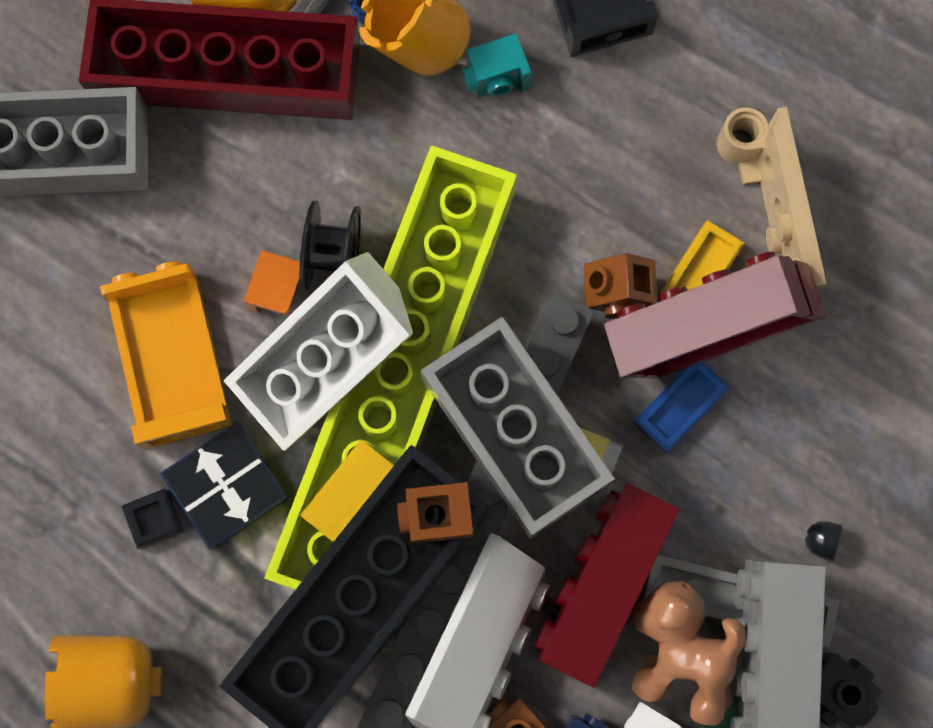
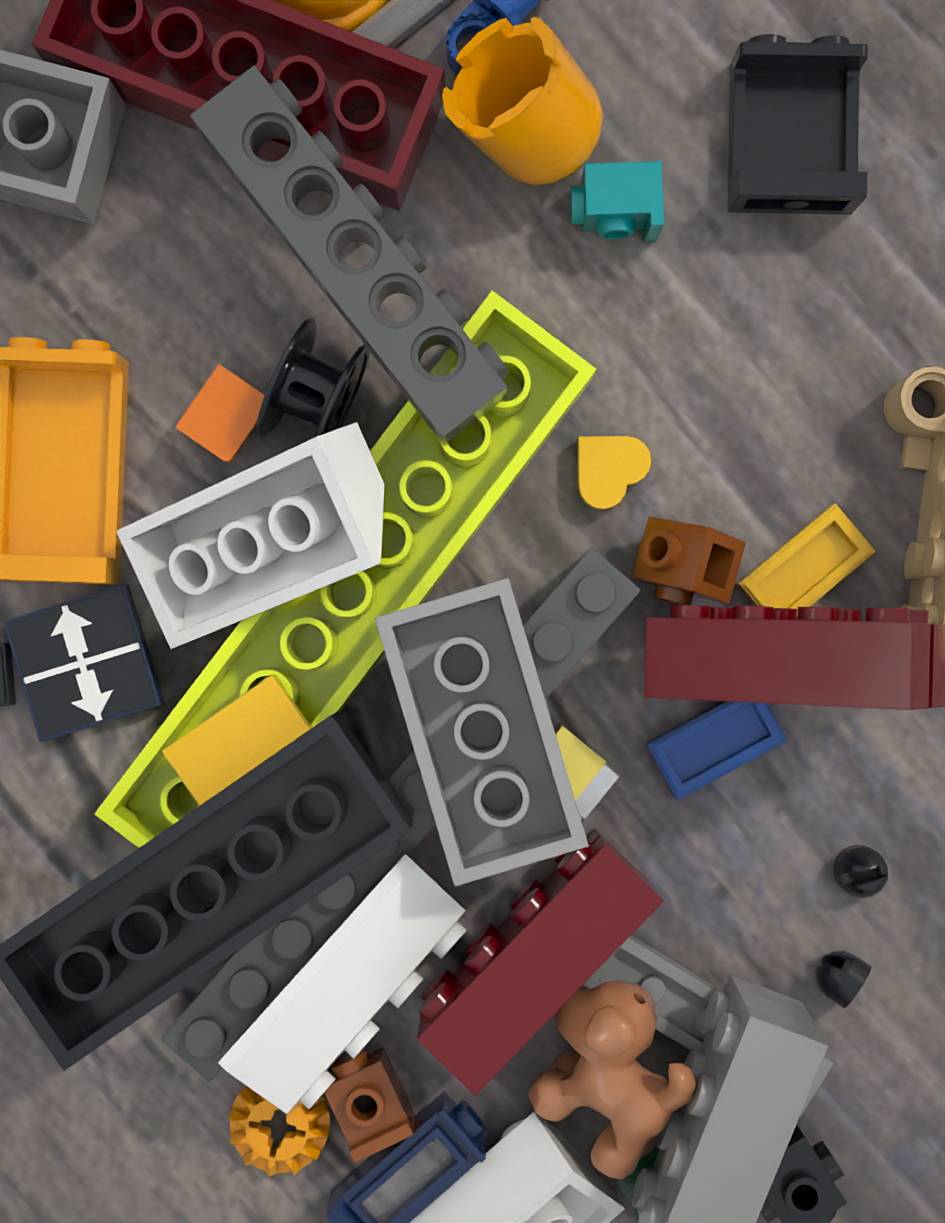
camera: 10 degrees right, 10 degrees up
dark orange brick [397,482,474,544] -> none
none -> dark grey brick [190,65,509,445]
none -> yellow tile [577,436,651,511]
none -> black hinge [833,845,888,898]

